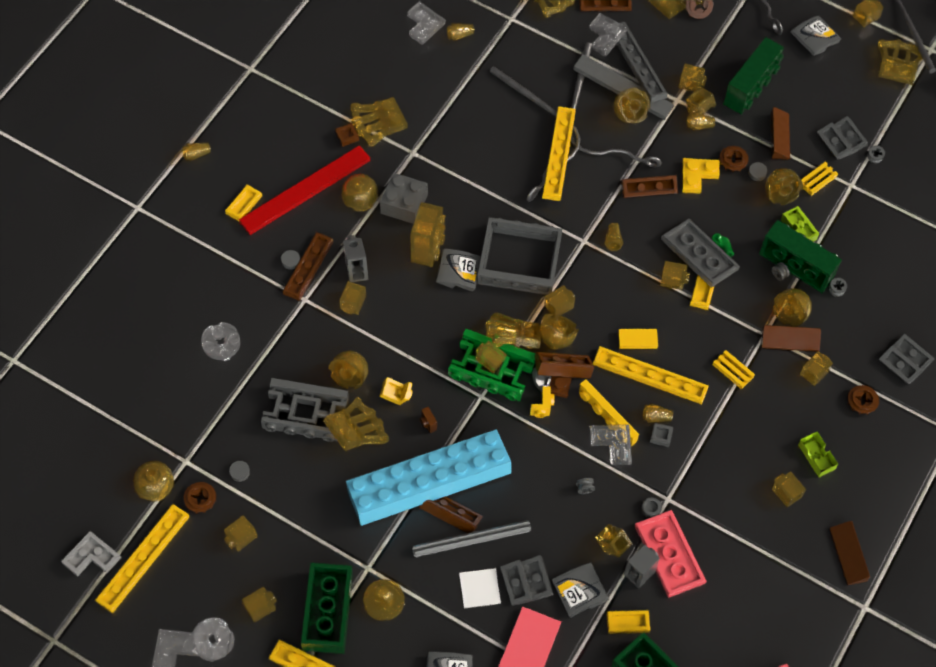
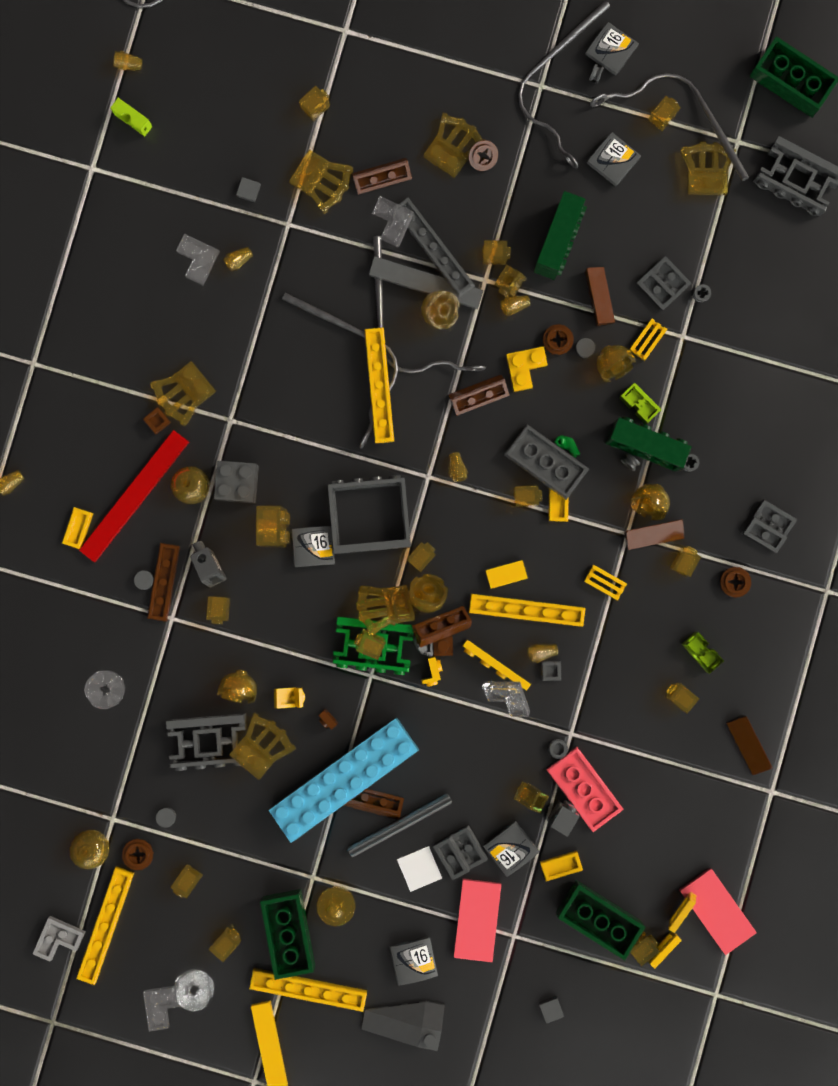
camera: 10 degrees left, 25 degrees up
dark grey bush [576,478,595,494] -> none

